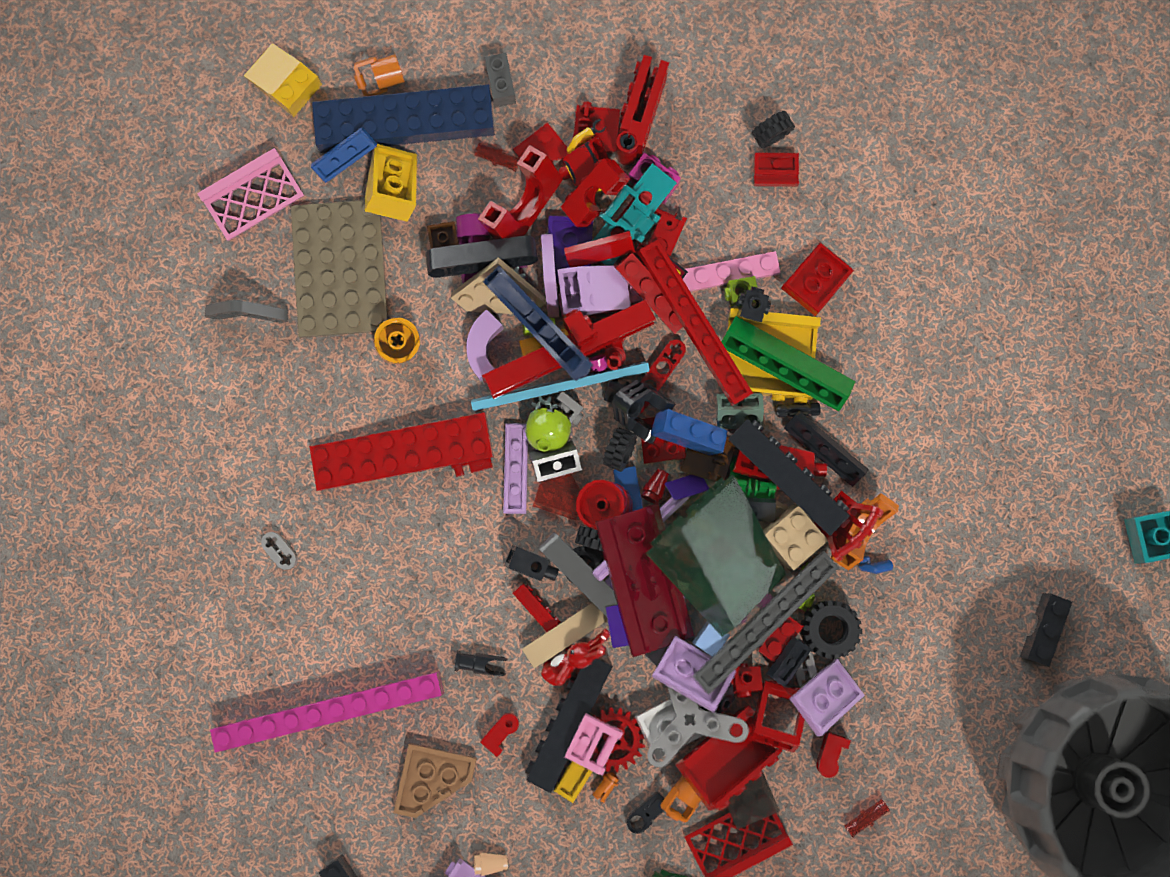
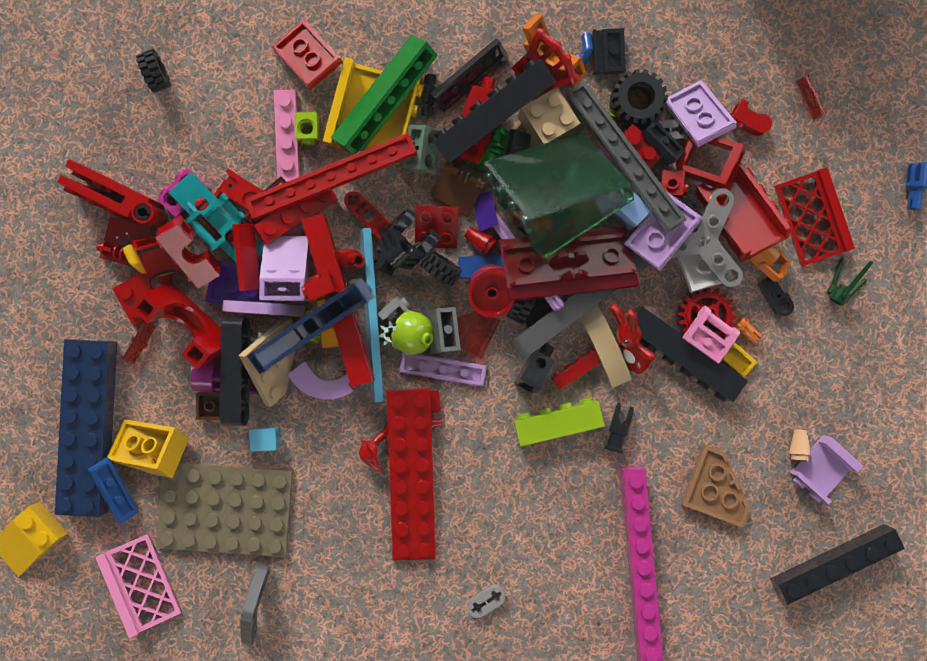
camera: 85 degrees left, 5 degrees up
orange piece [354,54,405,97] -> none
light orange brick [373,318,420,364] -> none
red leg [480,713,520,757] -> none
dark grey brick [485,53,516,108] -> none
dark pink hinge [589,354,607,372] -> none
dark purple sticker [606,605,629,648] -> none
blue brick [651,409,728,456] -> none
clear smoke plate [727,770,780,830] -> none
black brick [736,286,771,322] -> none
red plate [754,153,799,187] -> none
none -> medium azure panel [249,426,280,452]
none -> red piece [359,421,388,472]
none -> lime brick [513,397,605,447]
none -> black plate [592,28,626,75]

